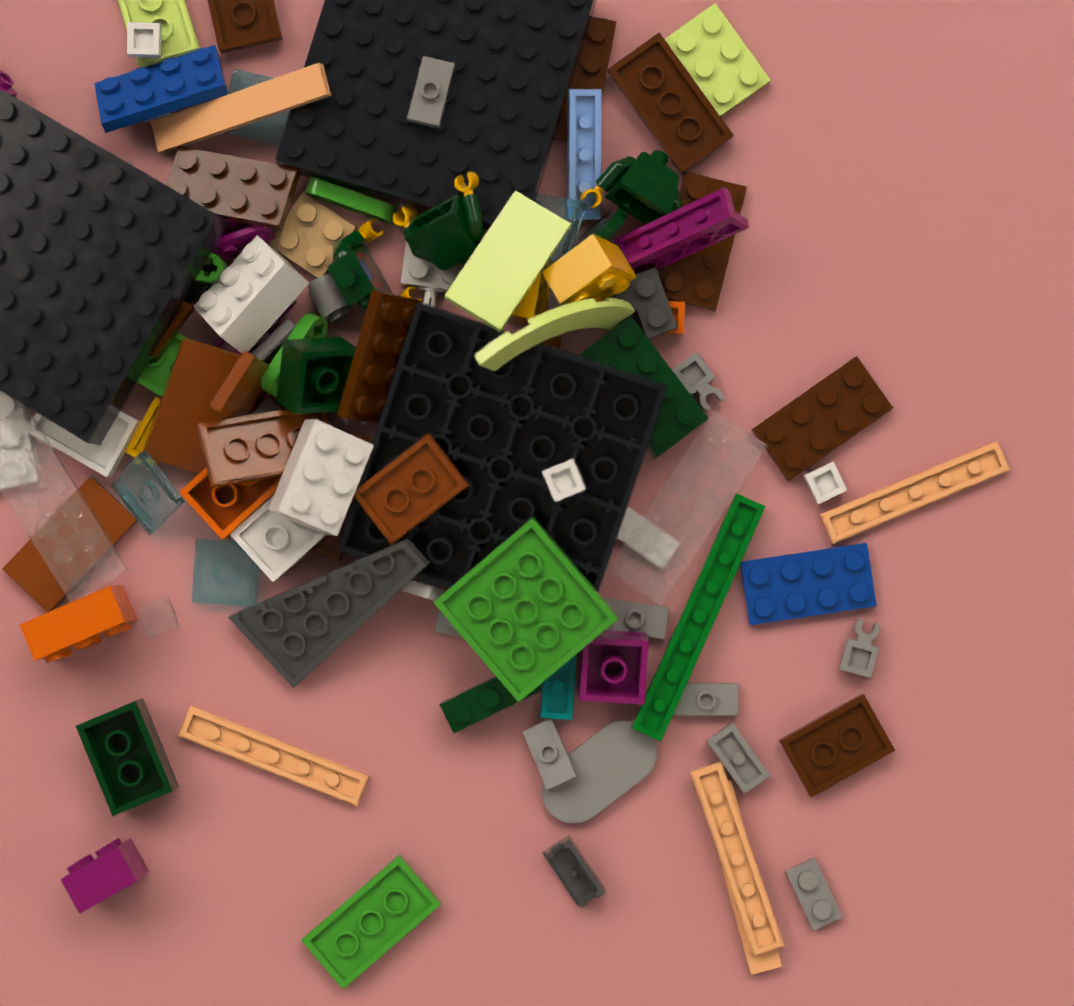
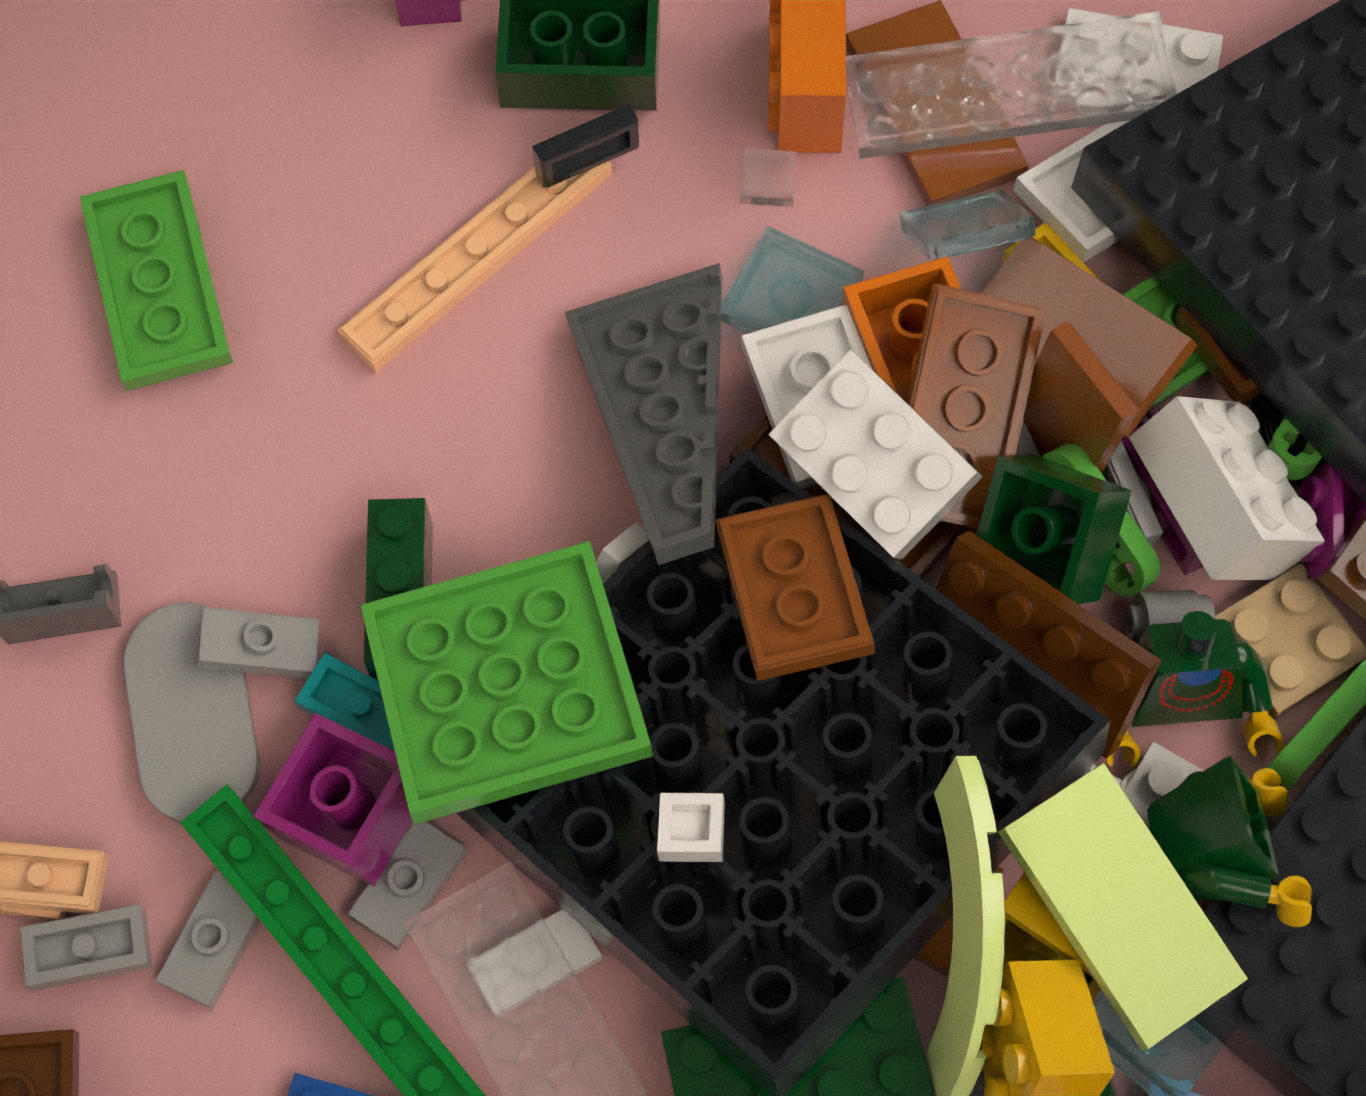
camera: 110 degrees right, 20 degrees down
none -> black tile [532,104,639,188]

